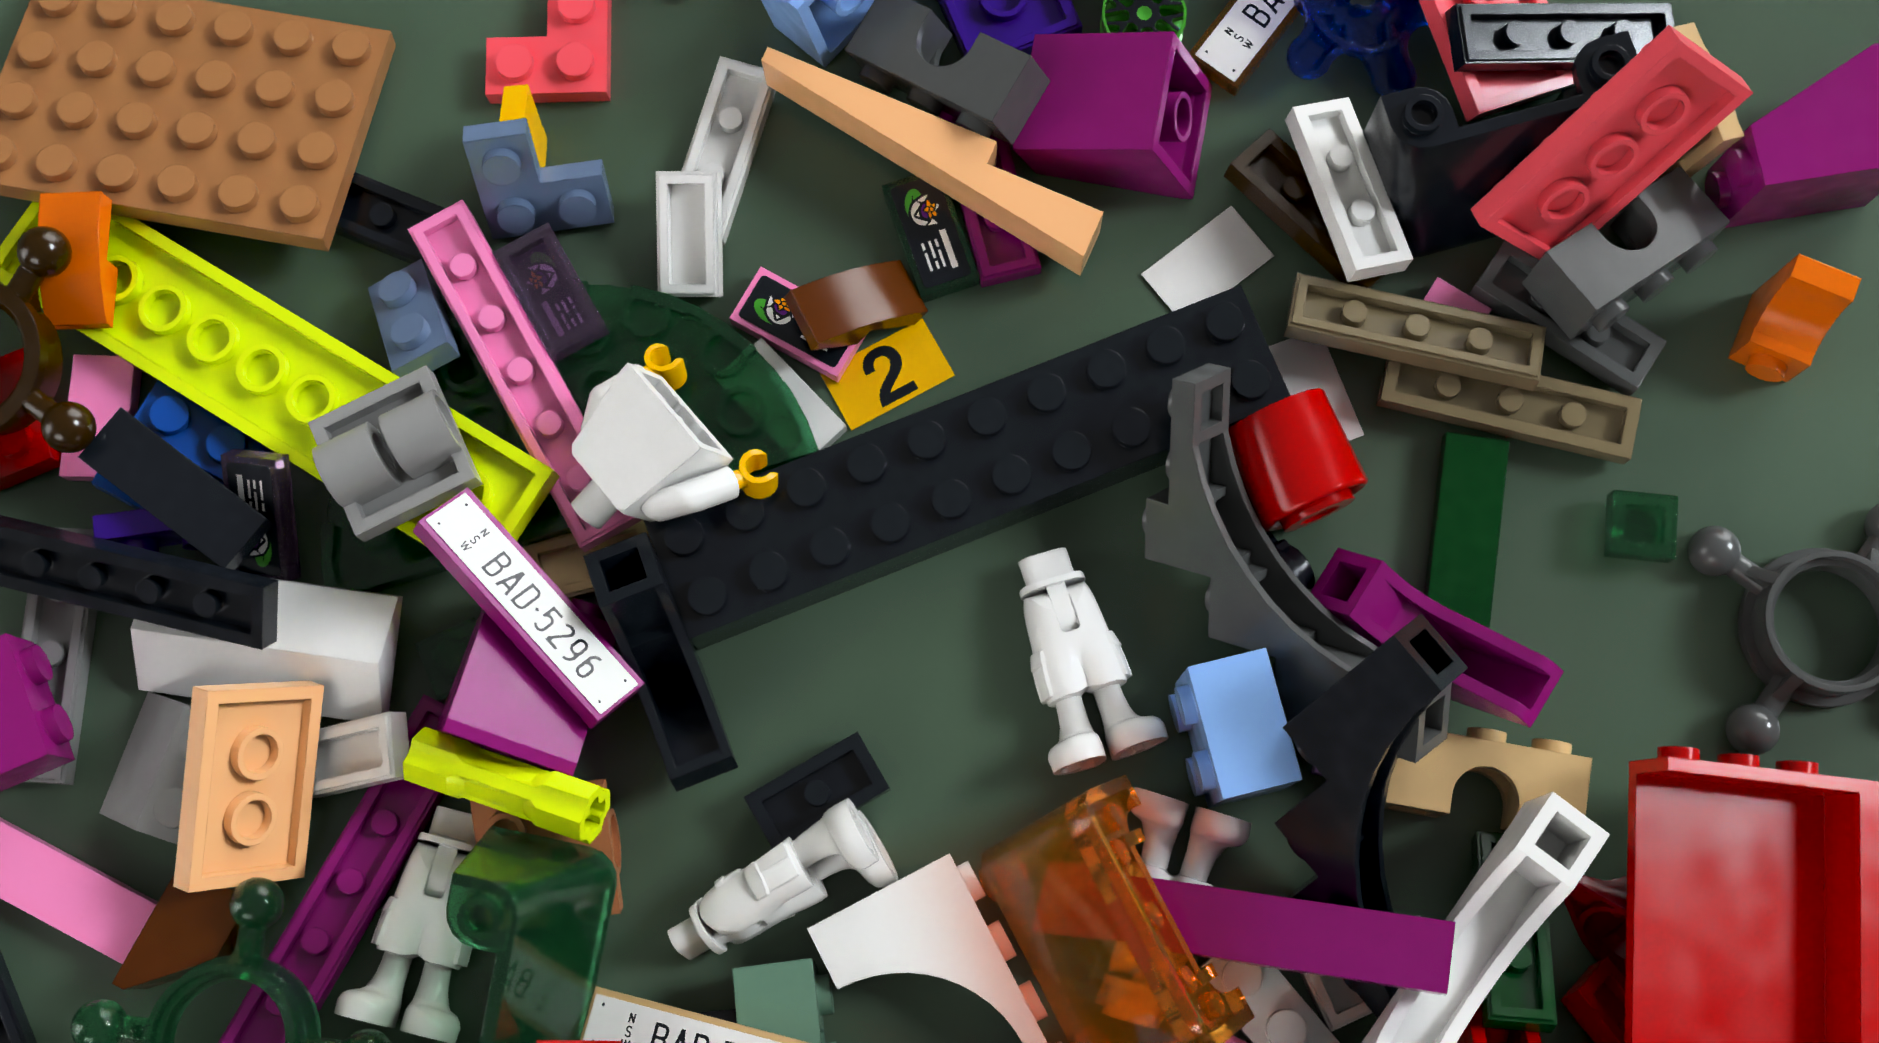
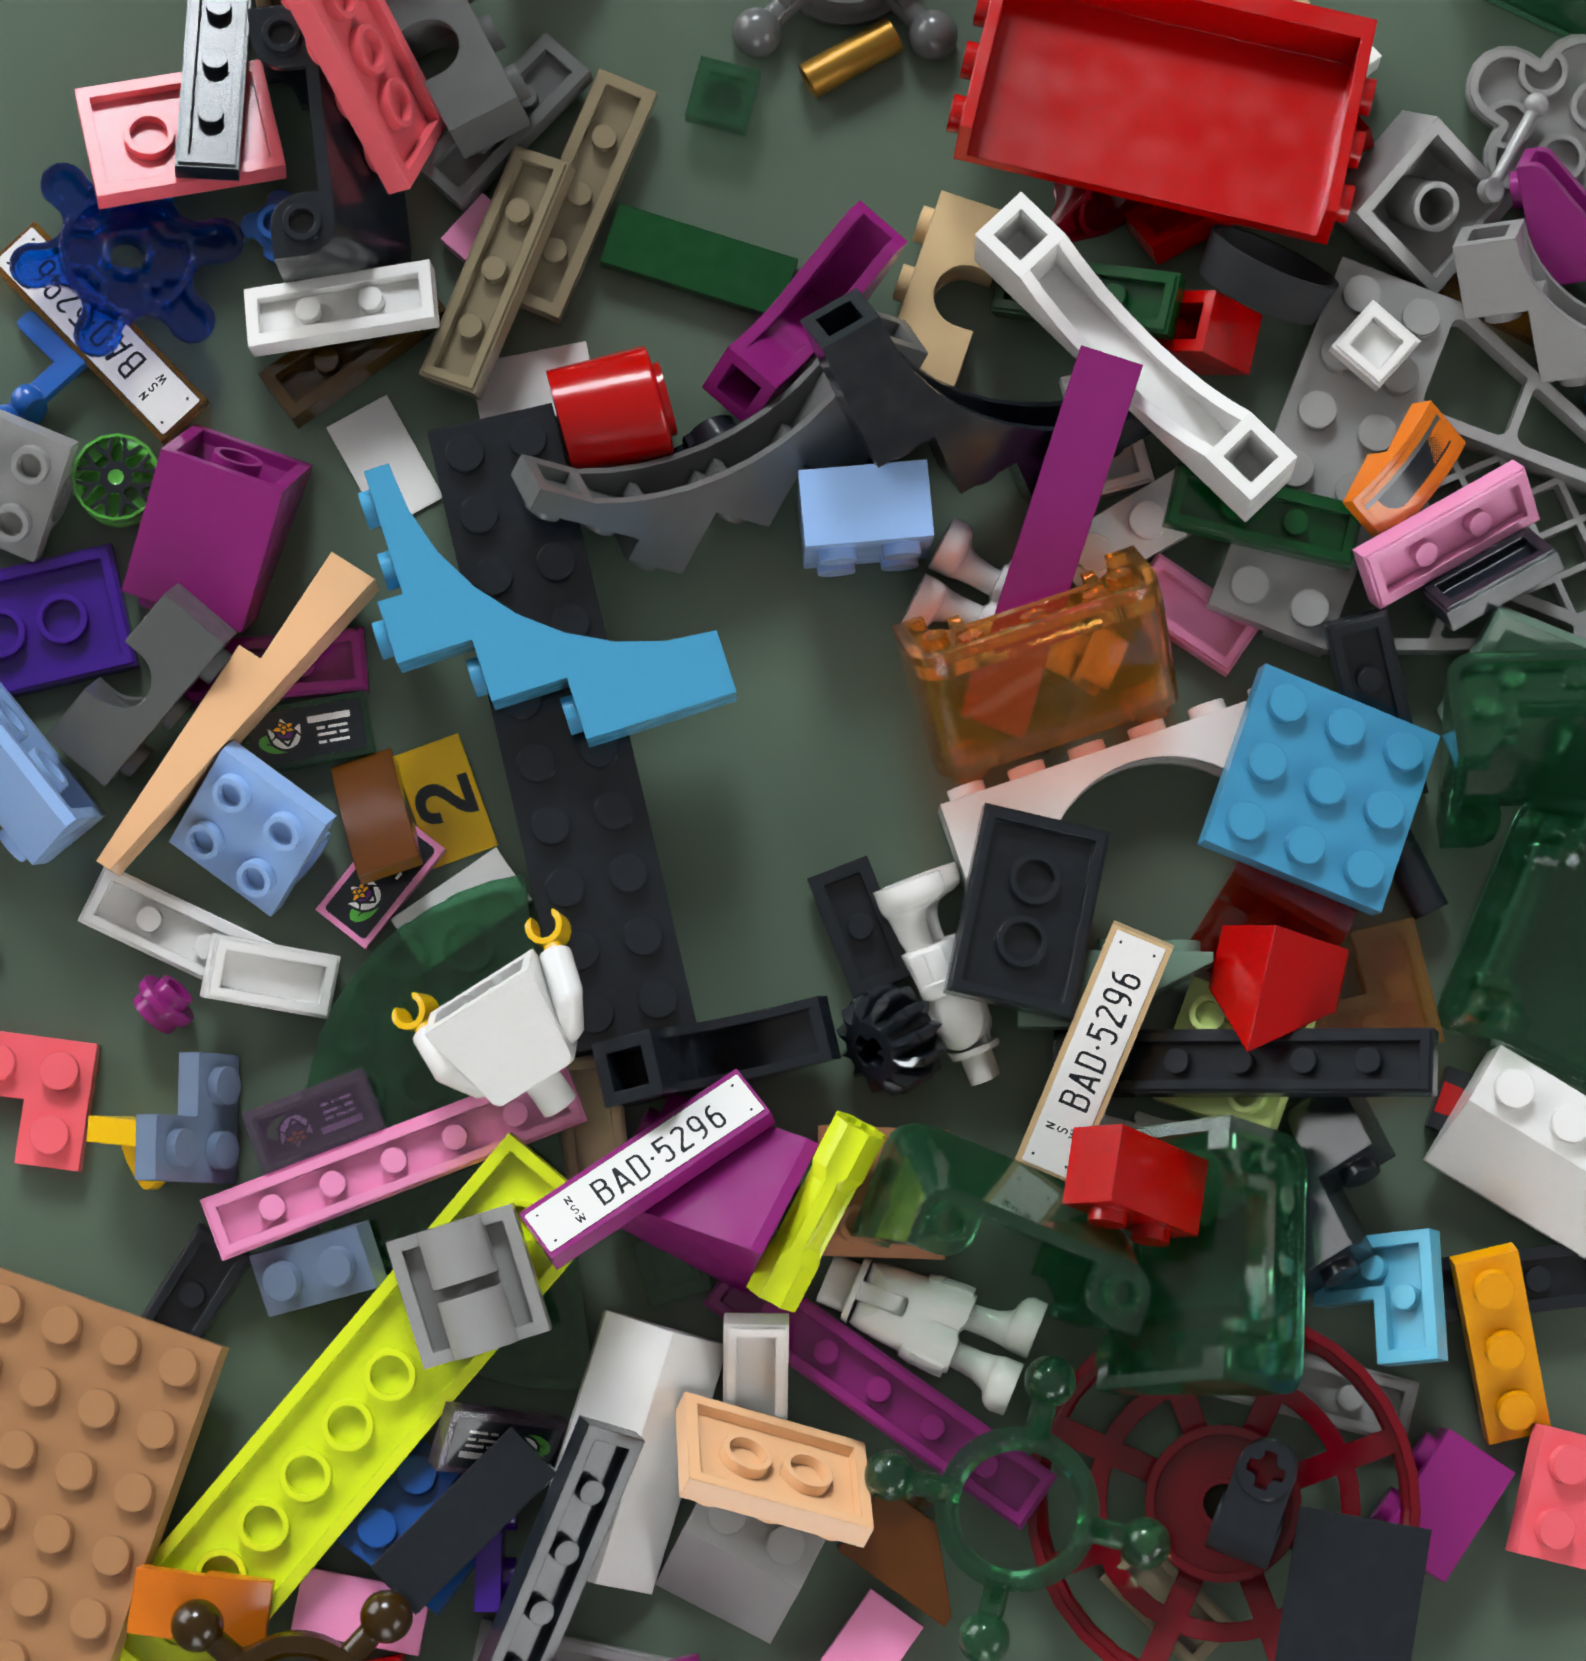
camera: 90 degrees left, 5 degrees up
white piece [1018,547,1169,775] -> none
none -> magenta plate [133,975,194,1034]
none -> light blue plate [169,740,337,917]
none -> dark azure arch [358,463,737,748]
none -> pearl gold axle [798,18,903,99]
none -> black gear [836,982,947,1097]
none -> black tile [943,803,1111,1022]

